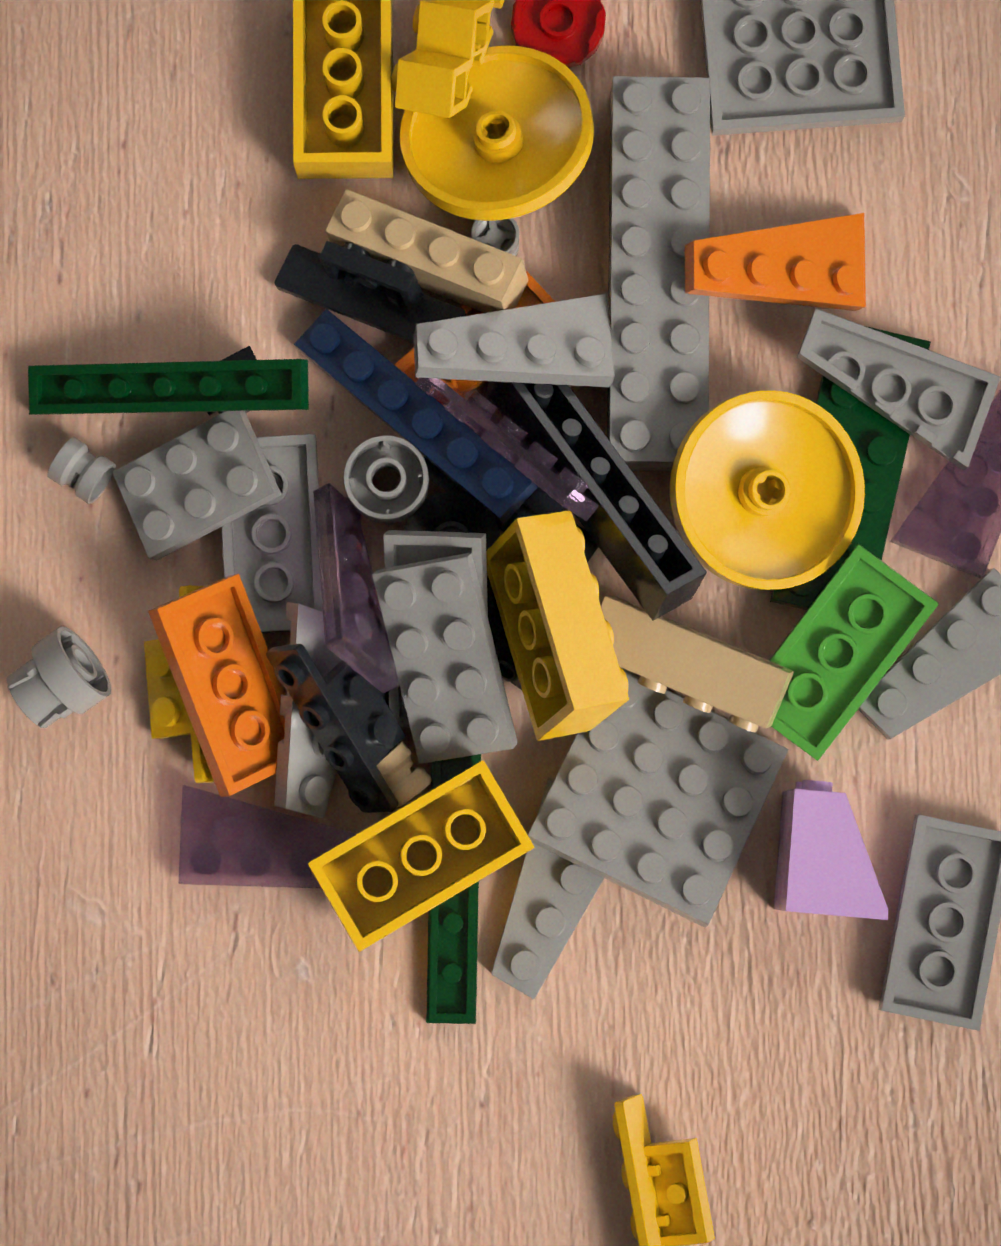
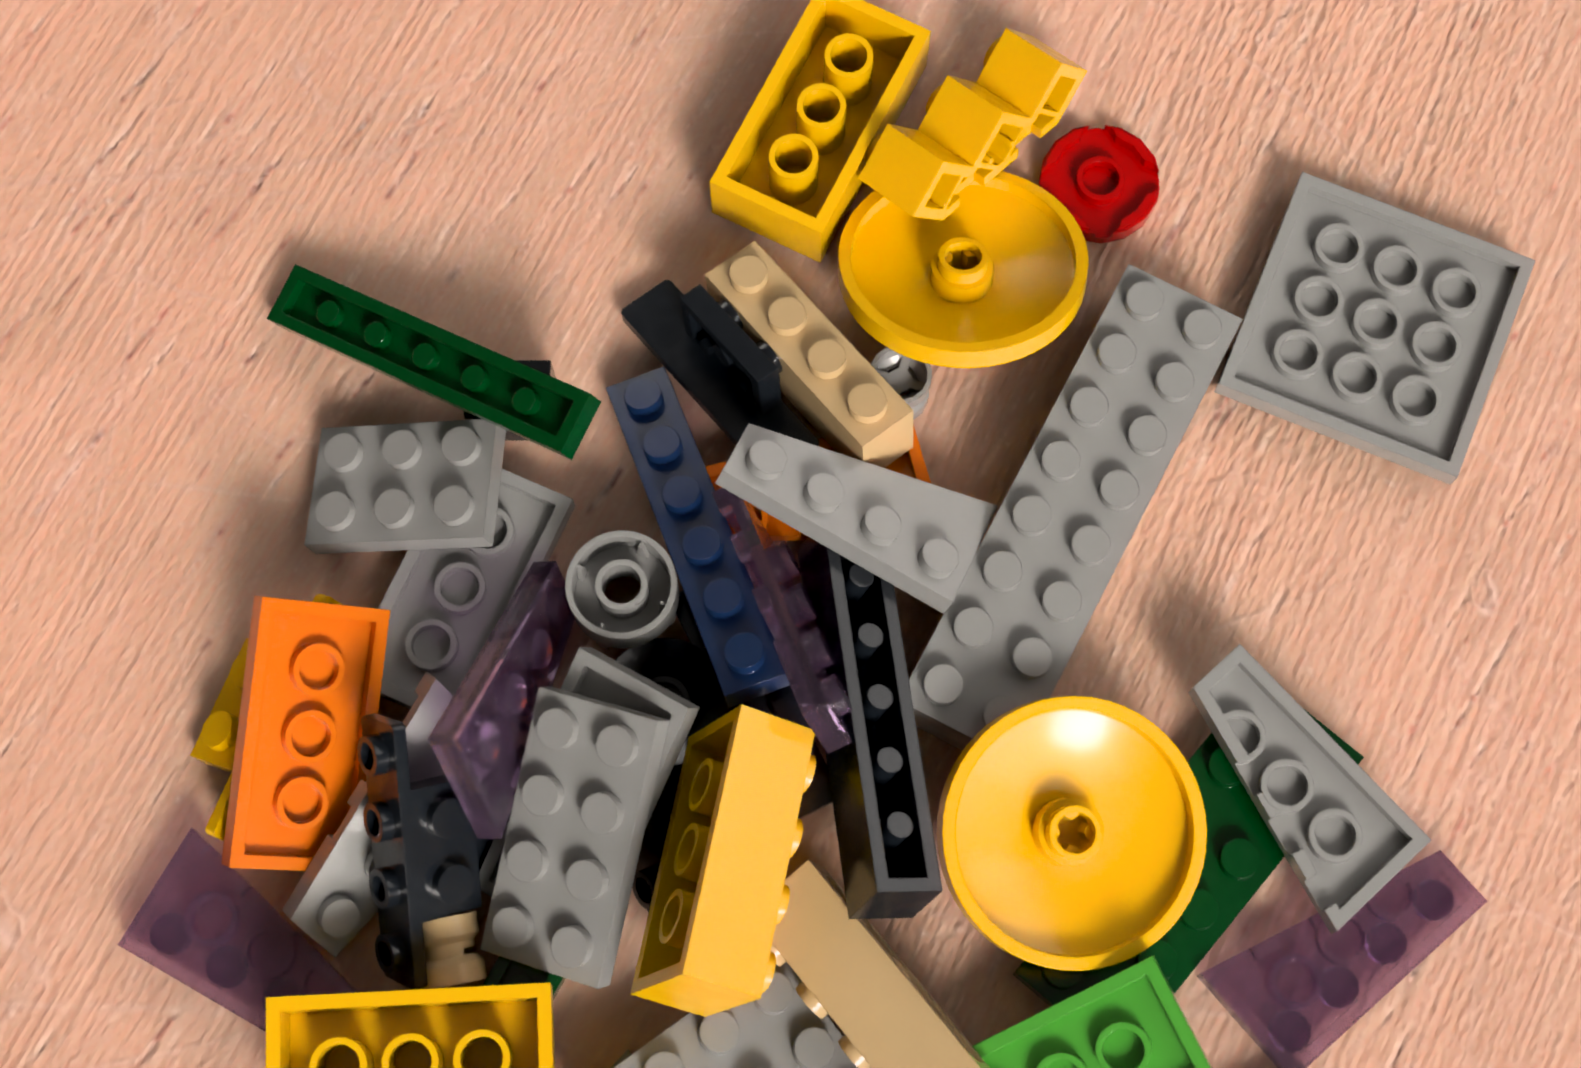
camera: 30 degrees right, 10 degrees down
light grey piece [7,626,111,728] -> none
light grey wheel [47,437,116,504] -> none
orange wing [685,213,866,311] -> none

